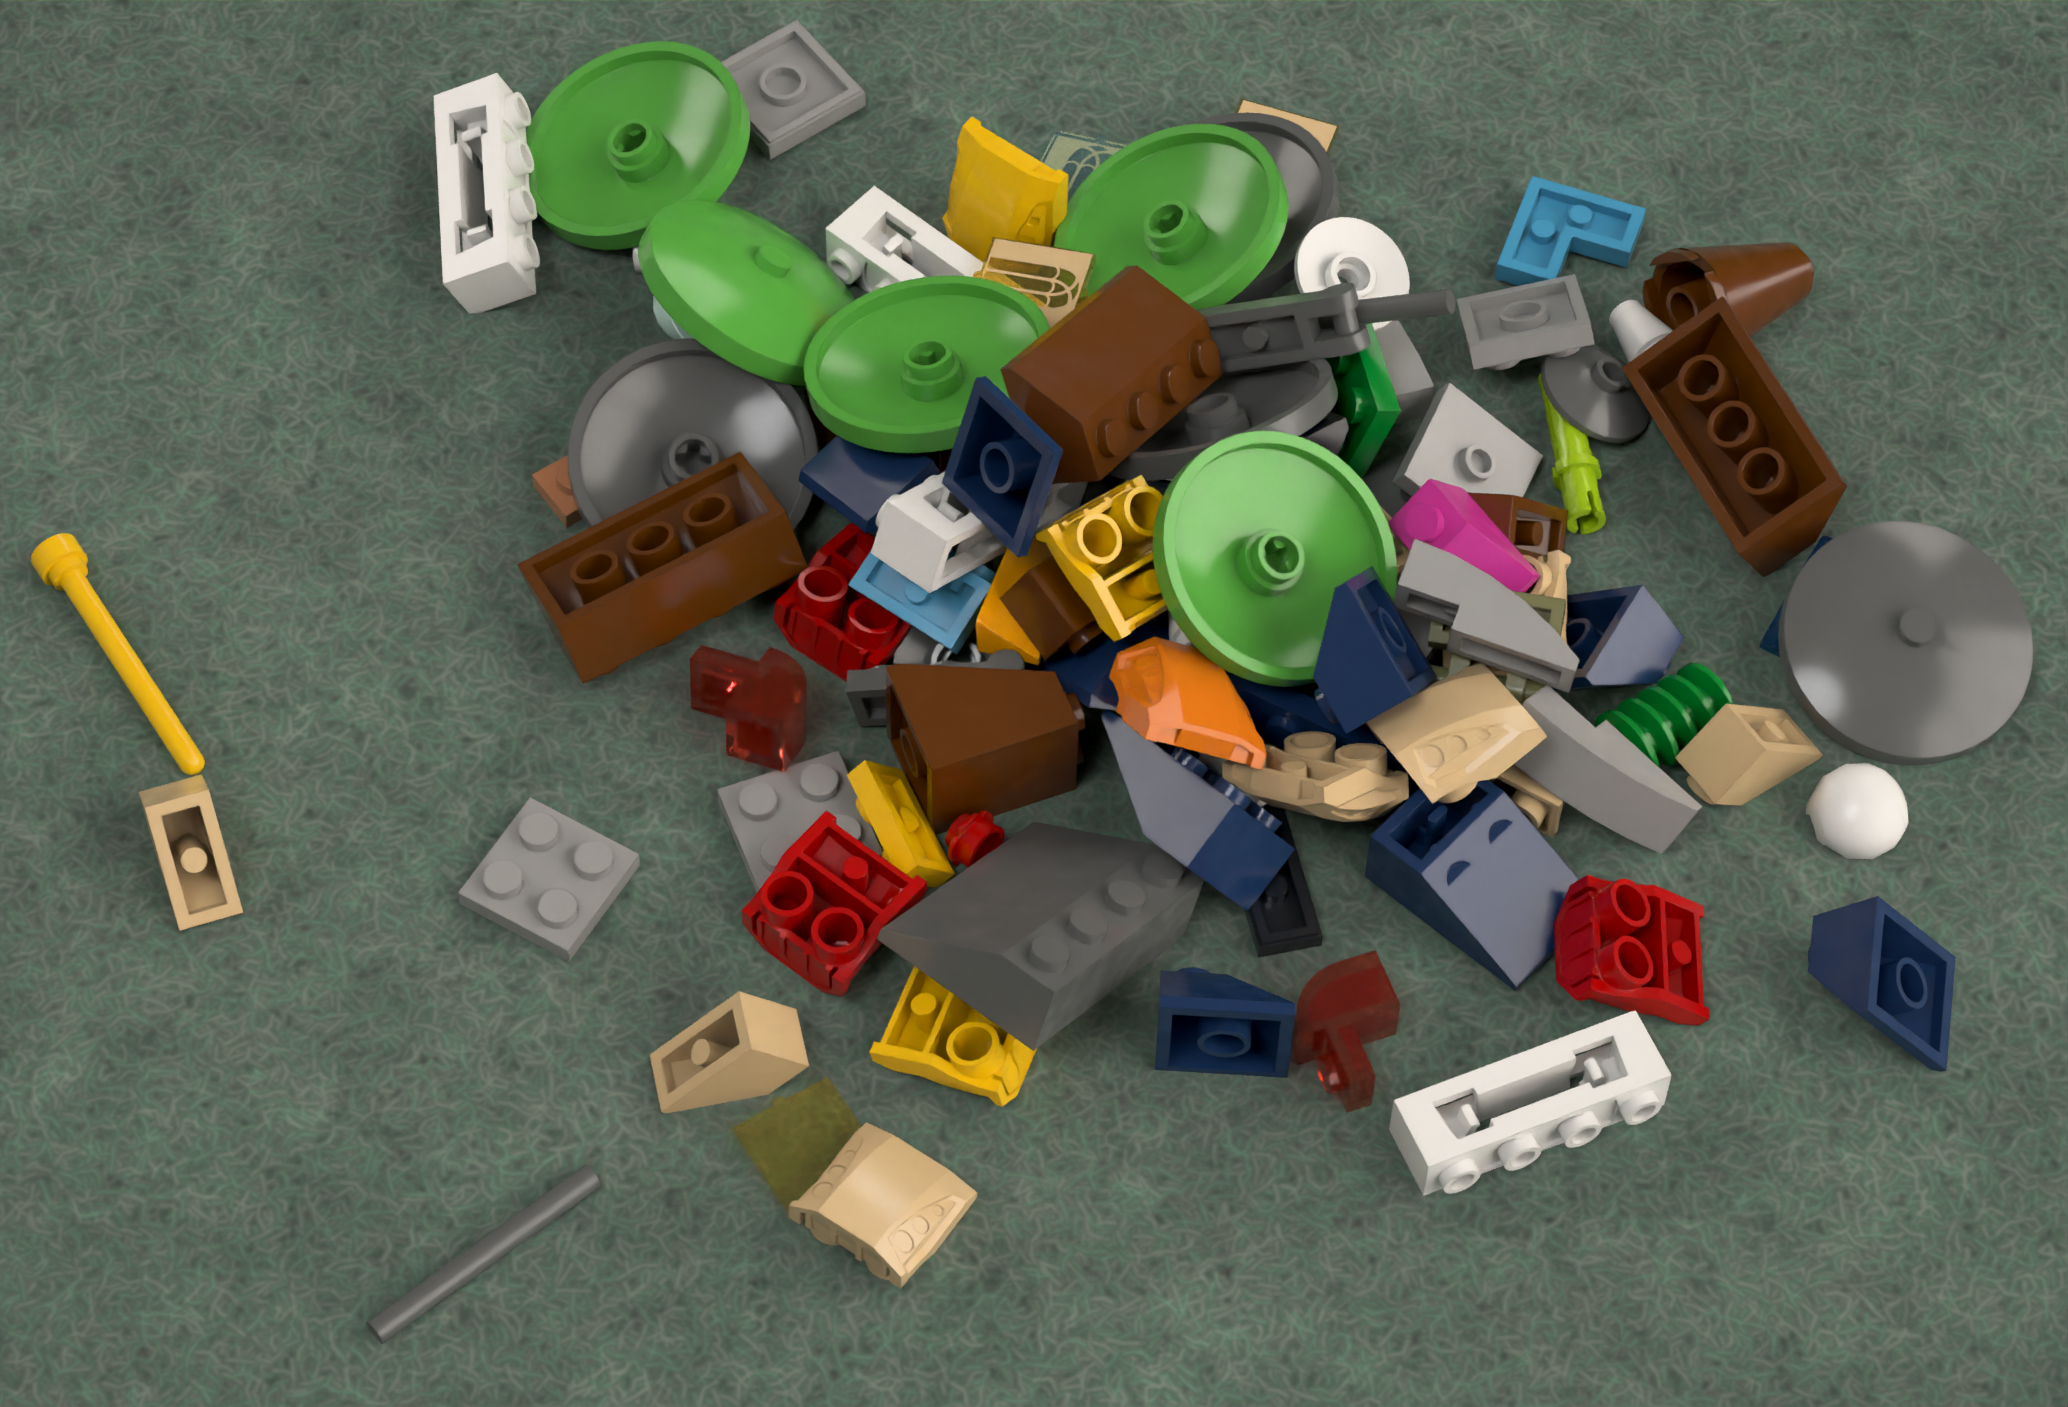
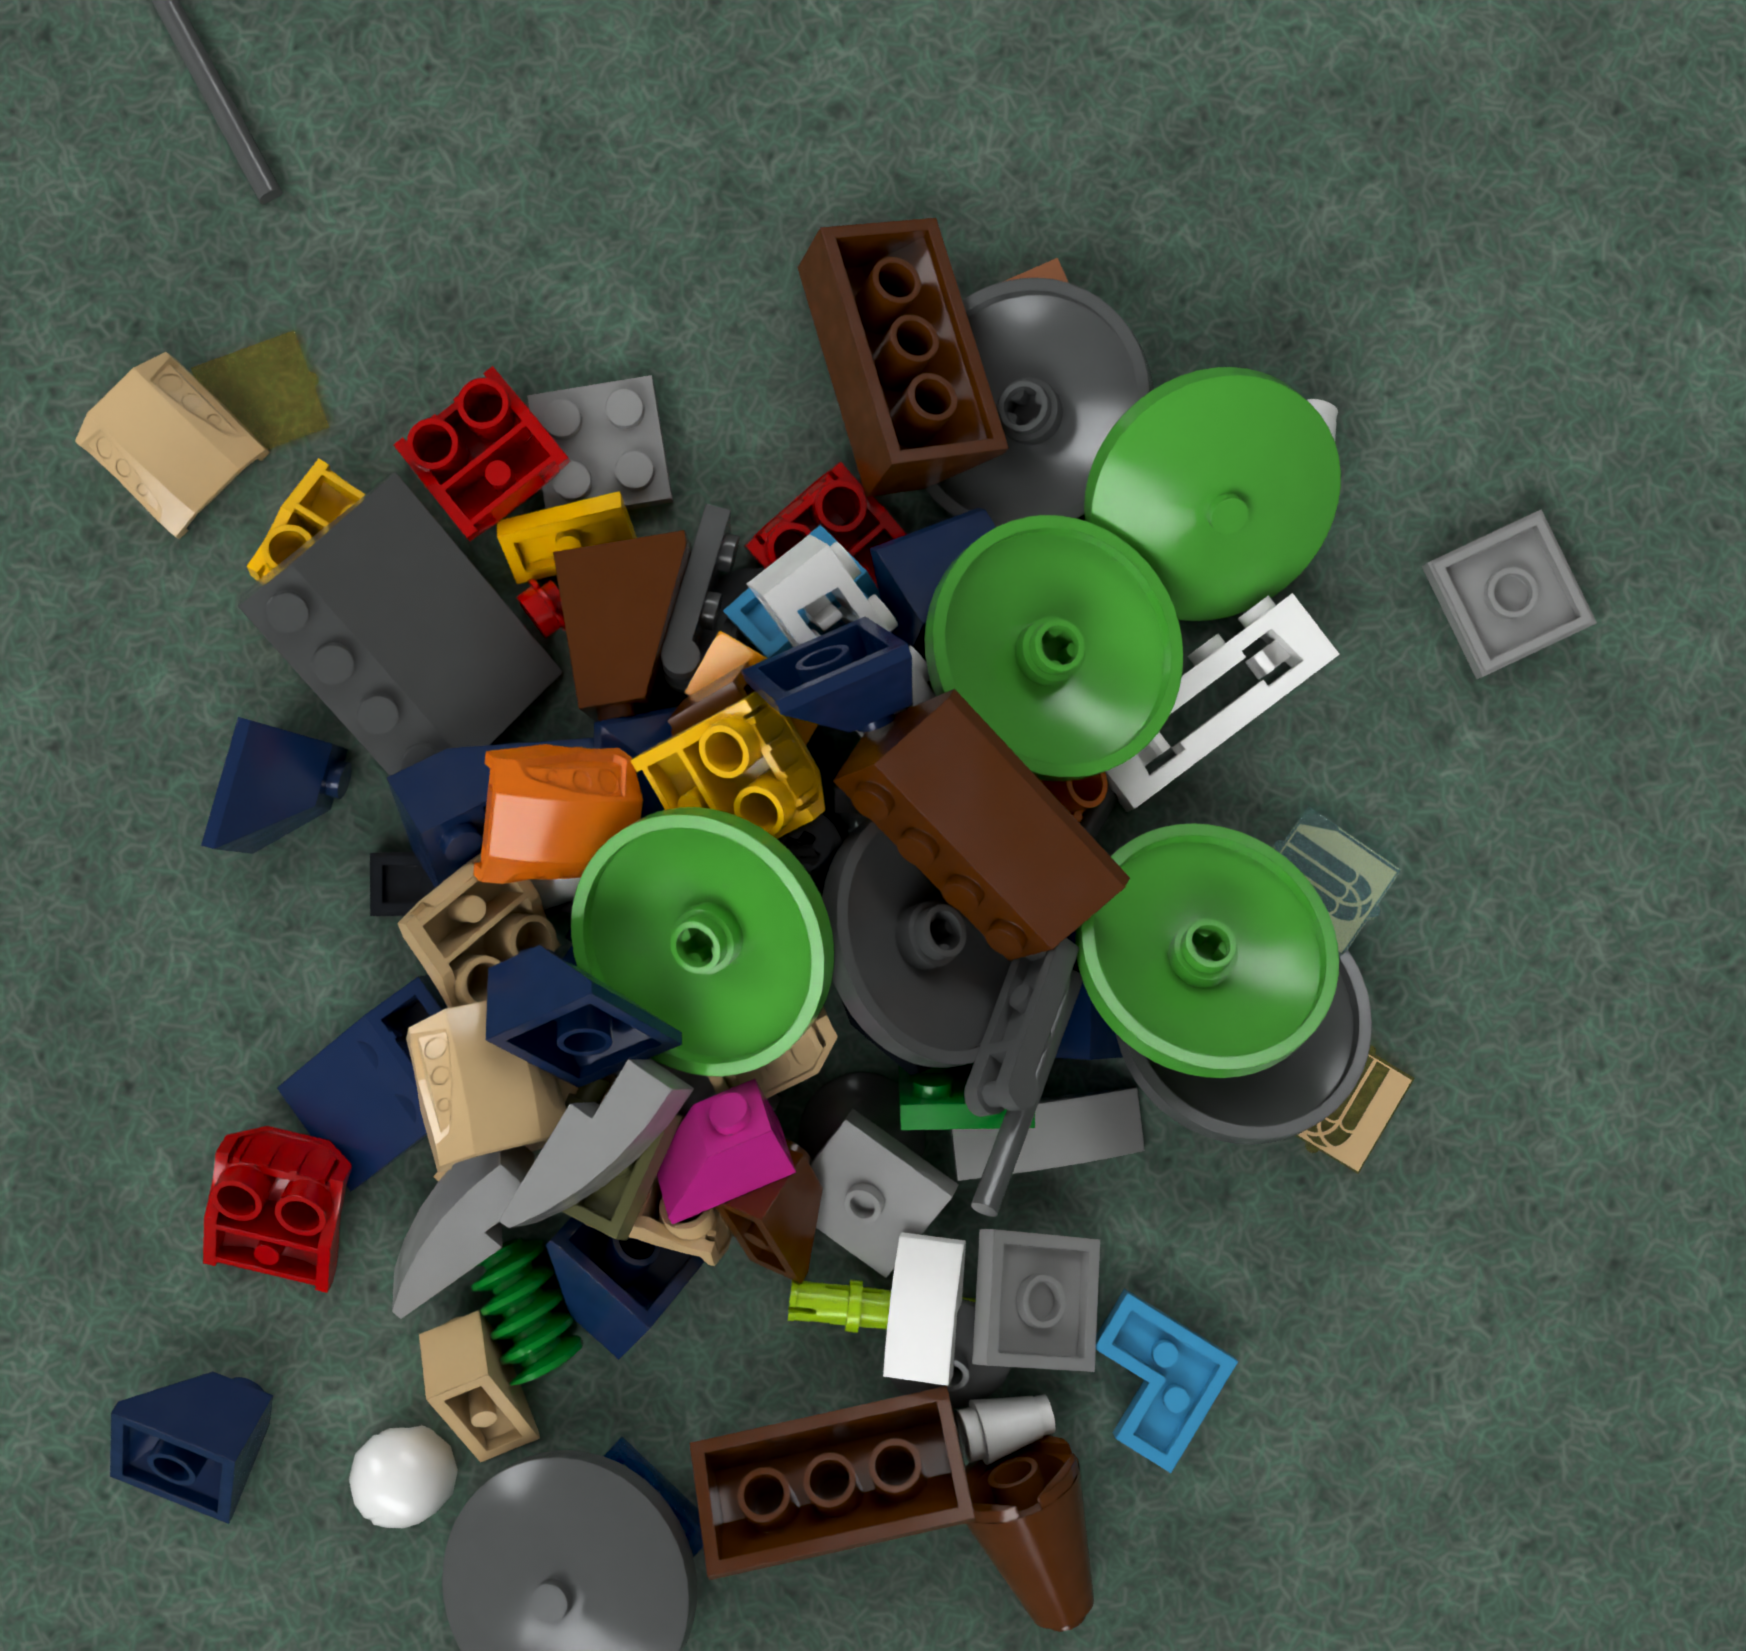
camera: 100 degrees right, 30 degrees up
white brick [434,73,540,314] -> none
light grey plate [458,797,640,961] -> none
bright green dish [526,41,750,250] -> none
tan slope [650,991,809,1113] -> none
clear red brick [690,645,807,772] -> none
yellow slope [942,117,1068,277] -> none
piece [973,237,1096,328] -> none
clear red brick [1293,950,1400,1113] -> none
white dish [1294,217,1410,331] -> none
white brick [1389,1010,1671,1196] -> none
none -> white slope [883,1232,966,1386]

